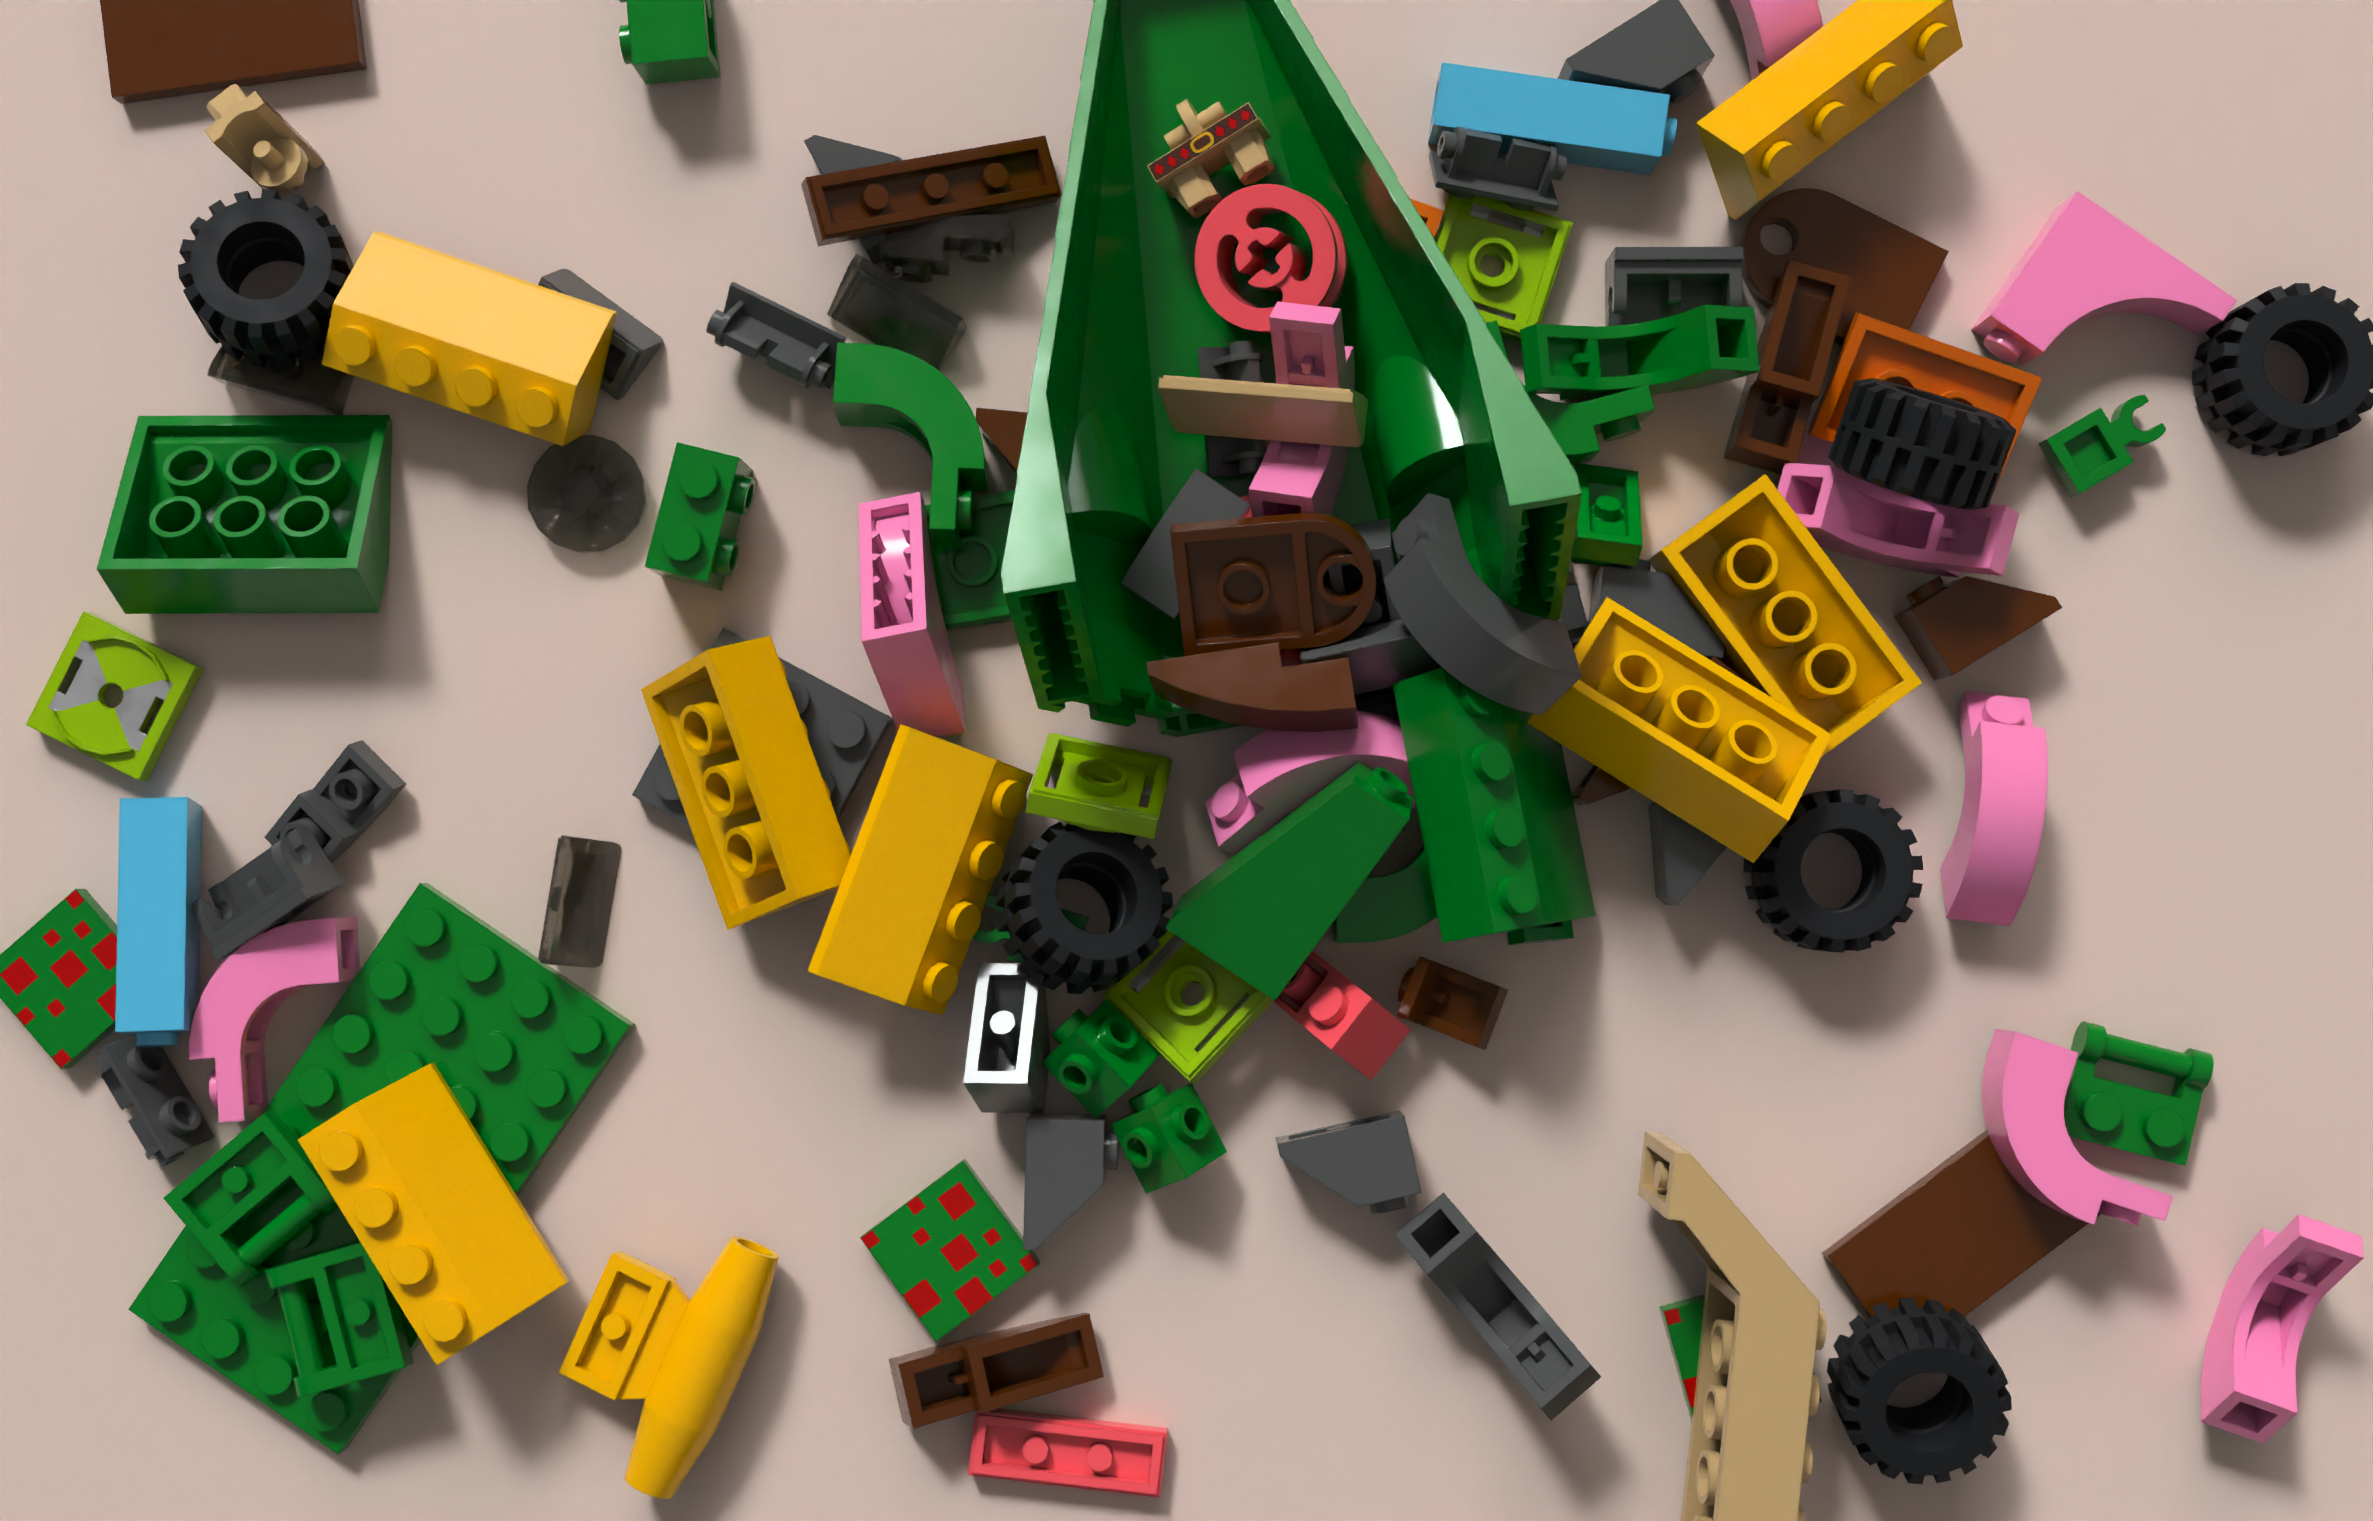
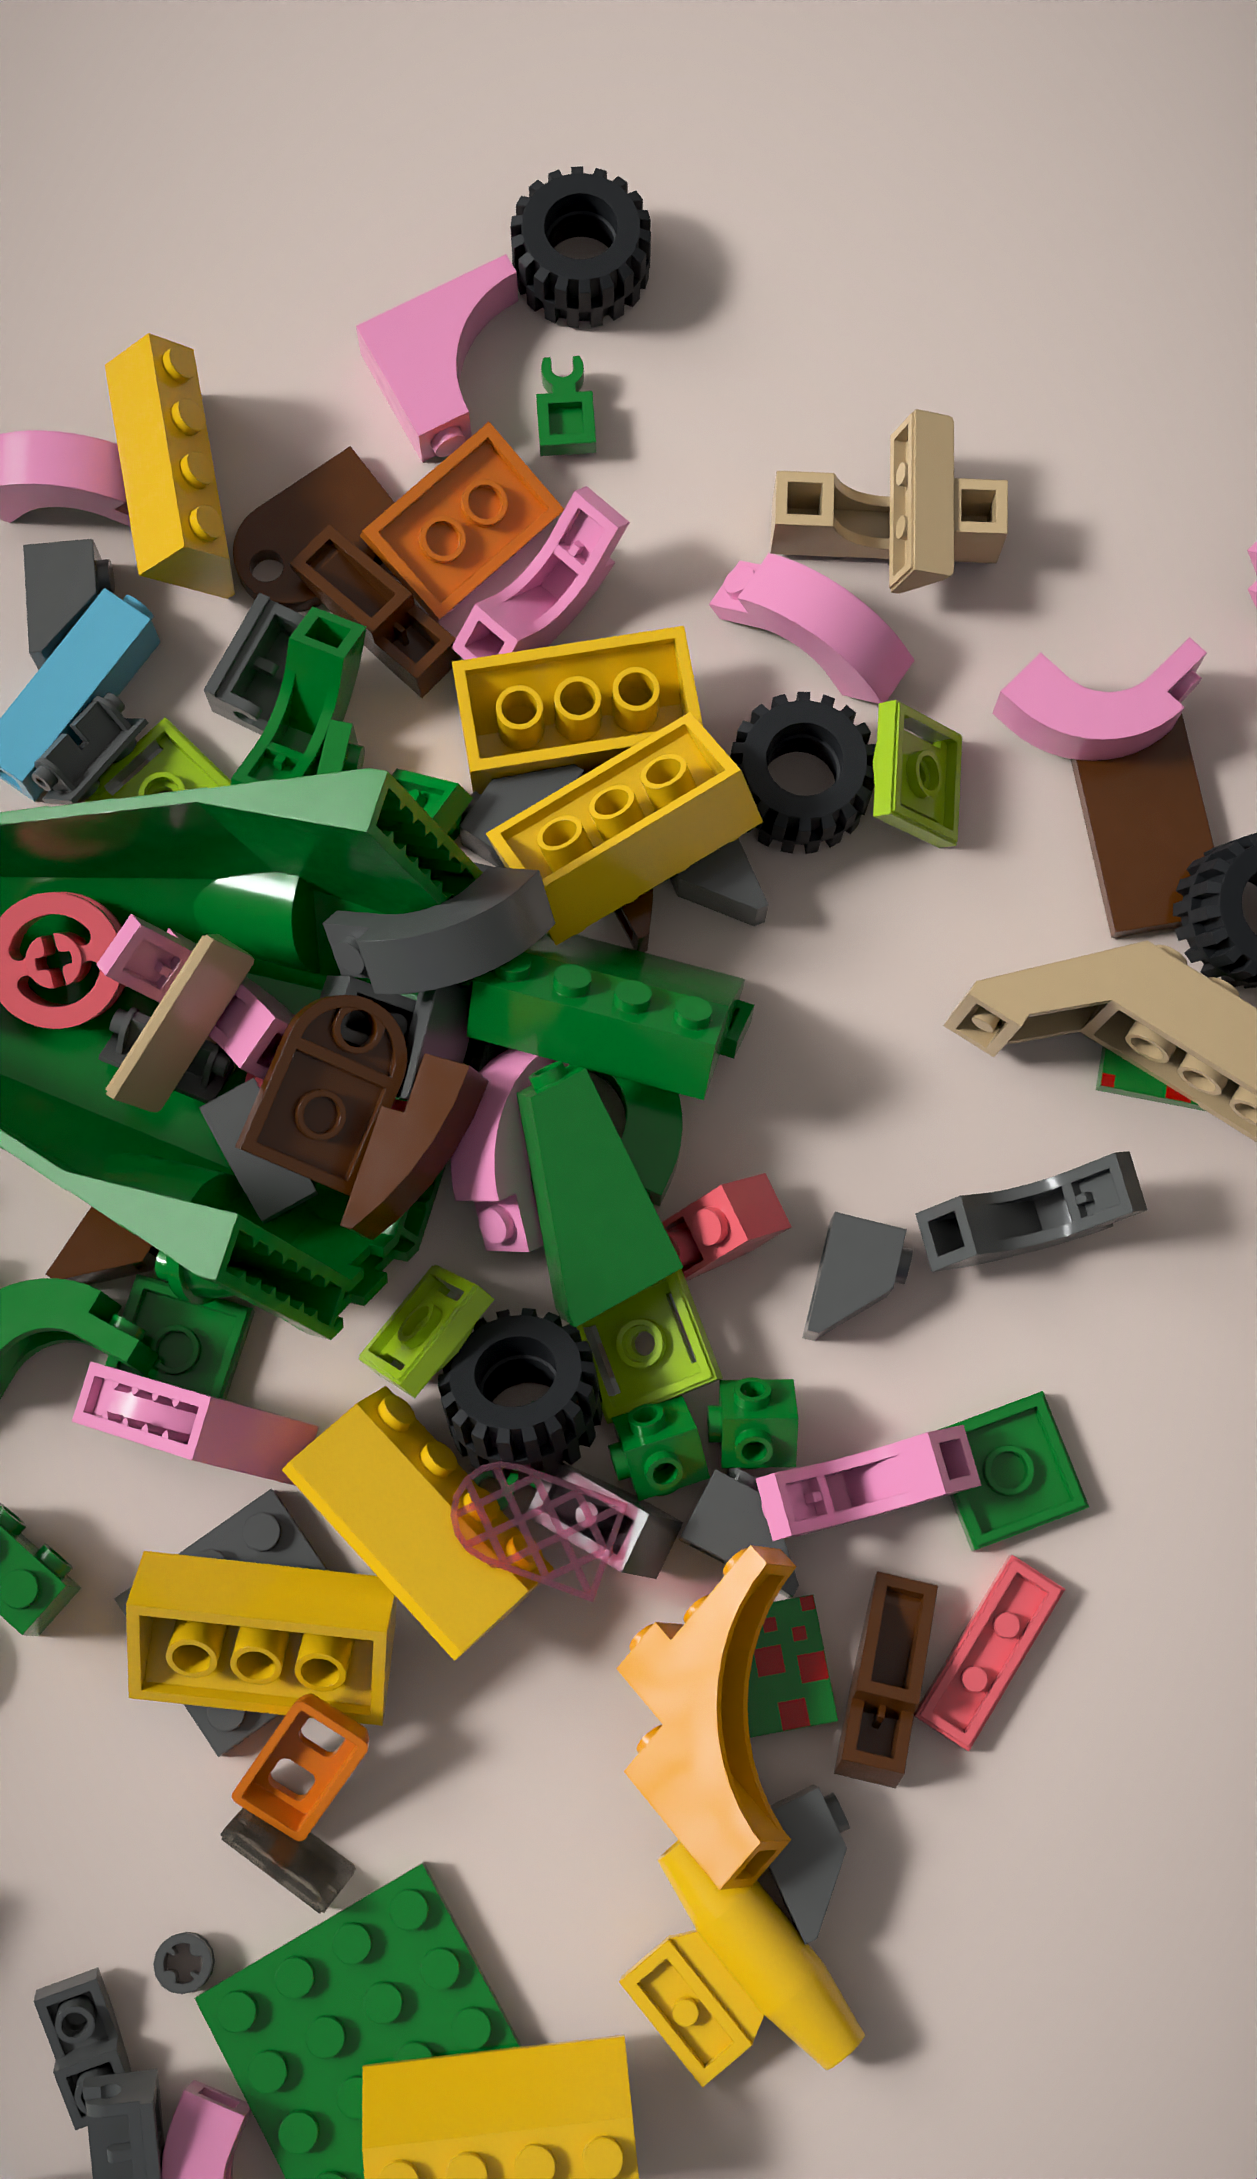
camera: 75 degrees left, 10 degrees down
reddish brown bracket [1397,956,1508,1050] -> none
black tyre [1828,378,2016,510] -> none
reddish brown slope [1894,575,2062,681] -> none
green plate [2064,1021,2214,1166] -> none
none -> dark grey bush [153,1932,215,1994]
none -> orange piece [232,1693,369,1842]
none -> clear pink window [450,1461,628,1602]
none -> light orange arch [616,1545,797,1890]
none -> bright pink arch [756,1425,981,1541]
none -> dark grey slope [768,1785,850,1945]
none -> tan arch [770,471,1008,563]
none -> lime piece [873,700,962,848]
none -> tan slope [889,409,954,594]
none -> green tile [938,1391,1089,1551]

